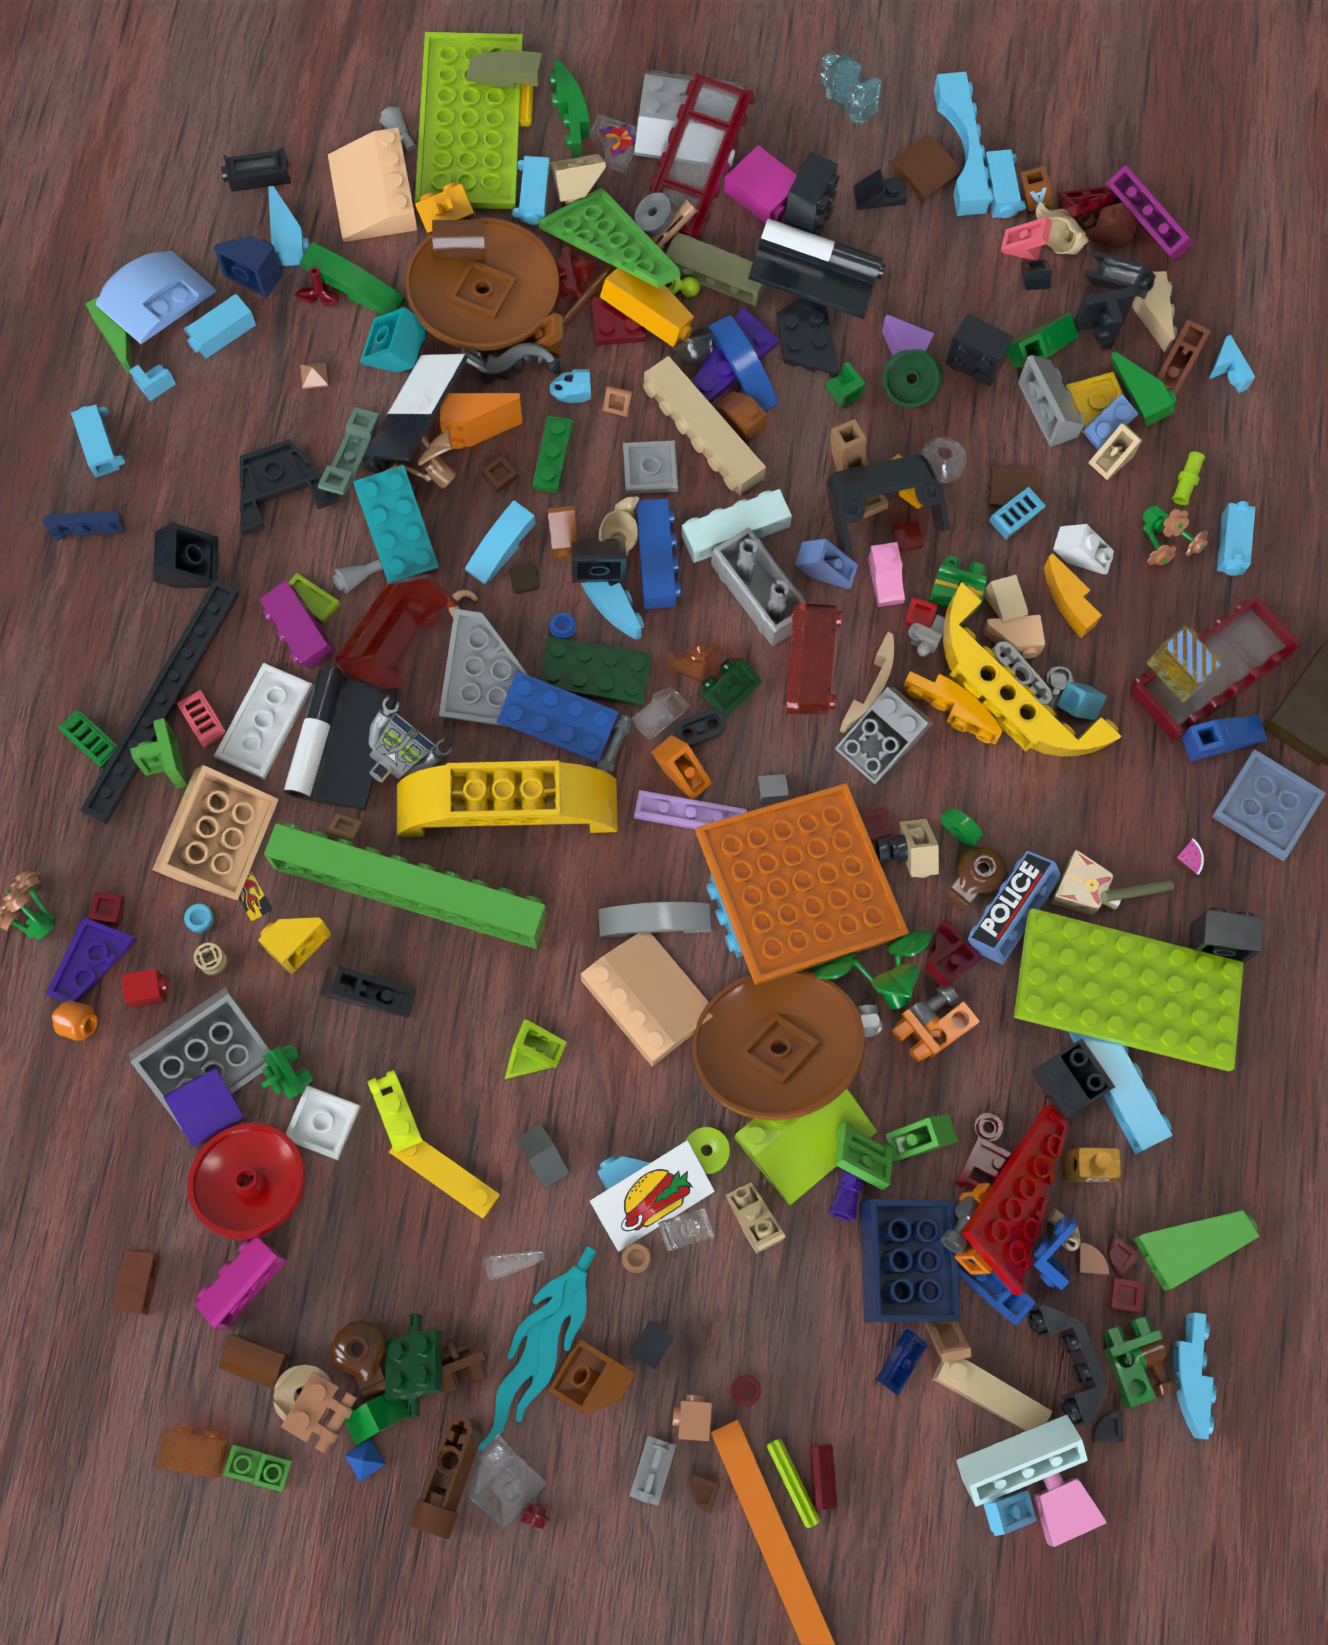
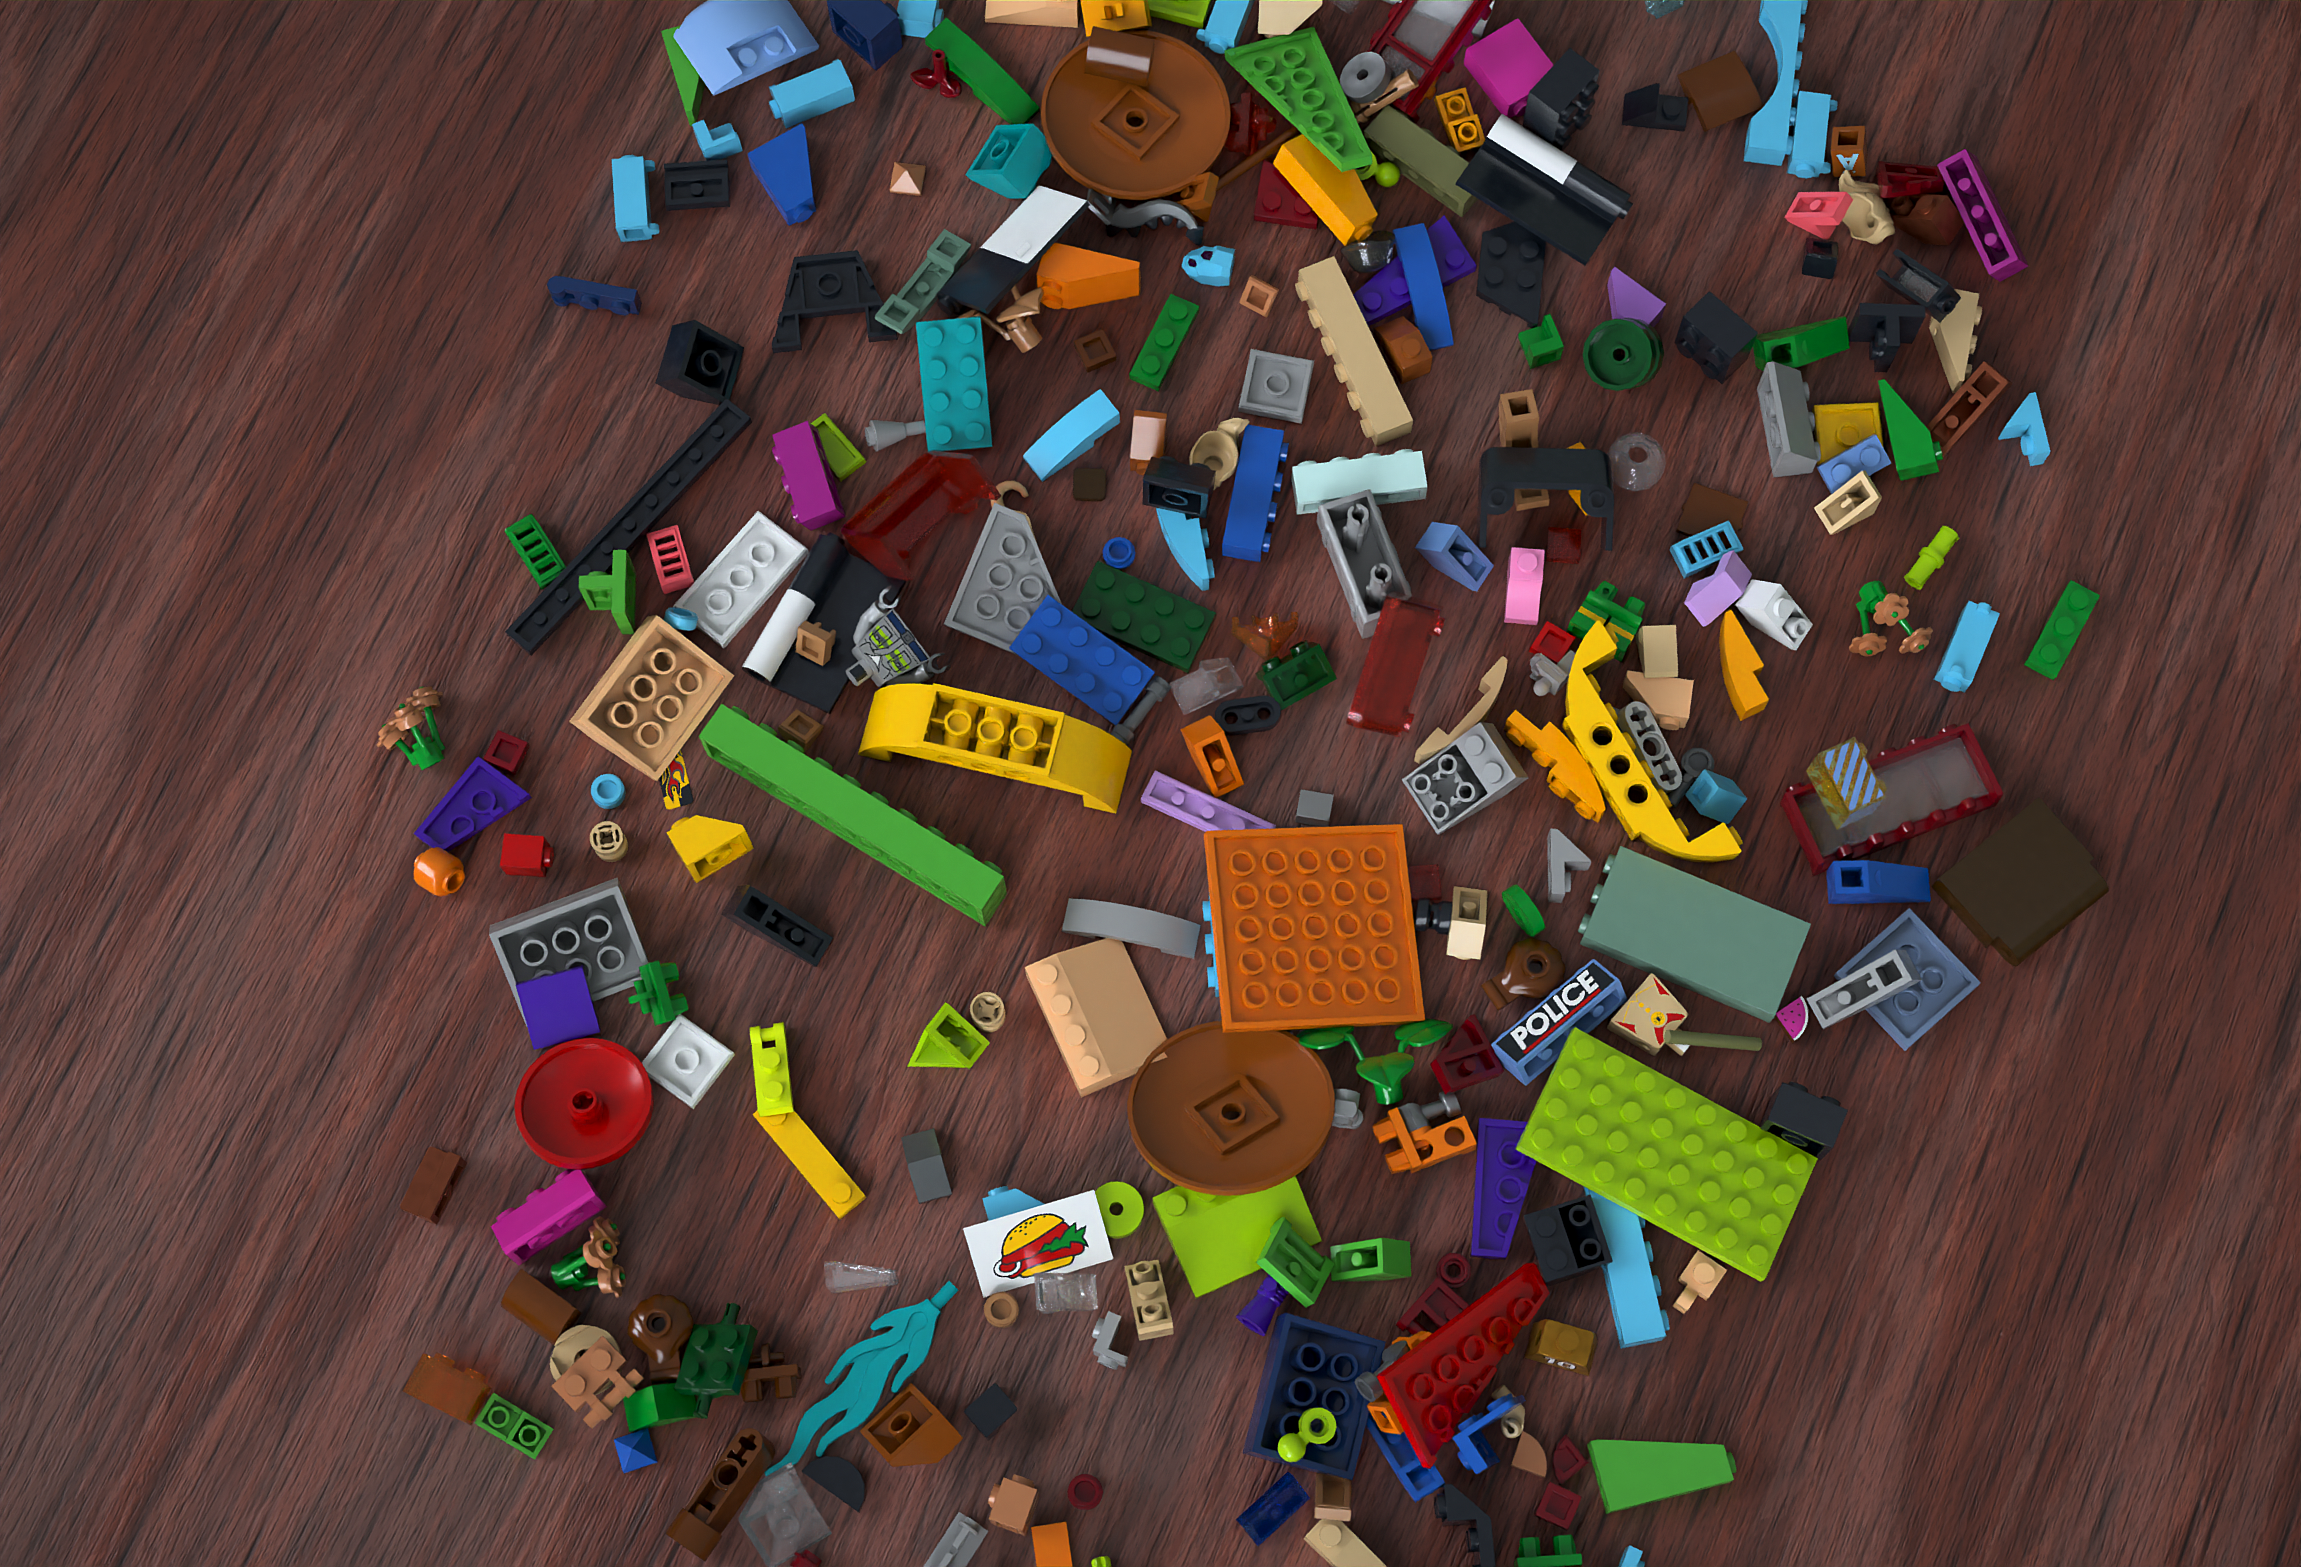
camera: 20 degrees right, 0 degrees up
none -> plant [551,1216,626,1298]
none -> black plate [664,159,730,211]
none -> medium azure tile [664,607,698,631]
none -> blue slope [747,123,816,226]
none -> medium nougat tile [795,621,836,666]
none -> black tile [801,1456,865,1513]
none -> tan wheel [970,992,1006,1032]
none -> light grey bracket [1092,1311,1128,1370]
none -> lime plate [1278,1407,1336,1462]
none -> light orange slope [1434,88,1485,153]
none -> dark purple wing [1470,1118,1536,1260]
none -> light grey slope [1547,829,1591,903]
none -> sand green brick [1578,846,1811,1023]
none -> light nougat plate [1673,1250,1727,1314]
none -> lavender slope [1684,550,1752,627]
none -> light grey slope [1807,949,1922,1029]
none -> green plate [2024,580,2100,681]

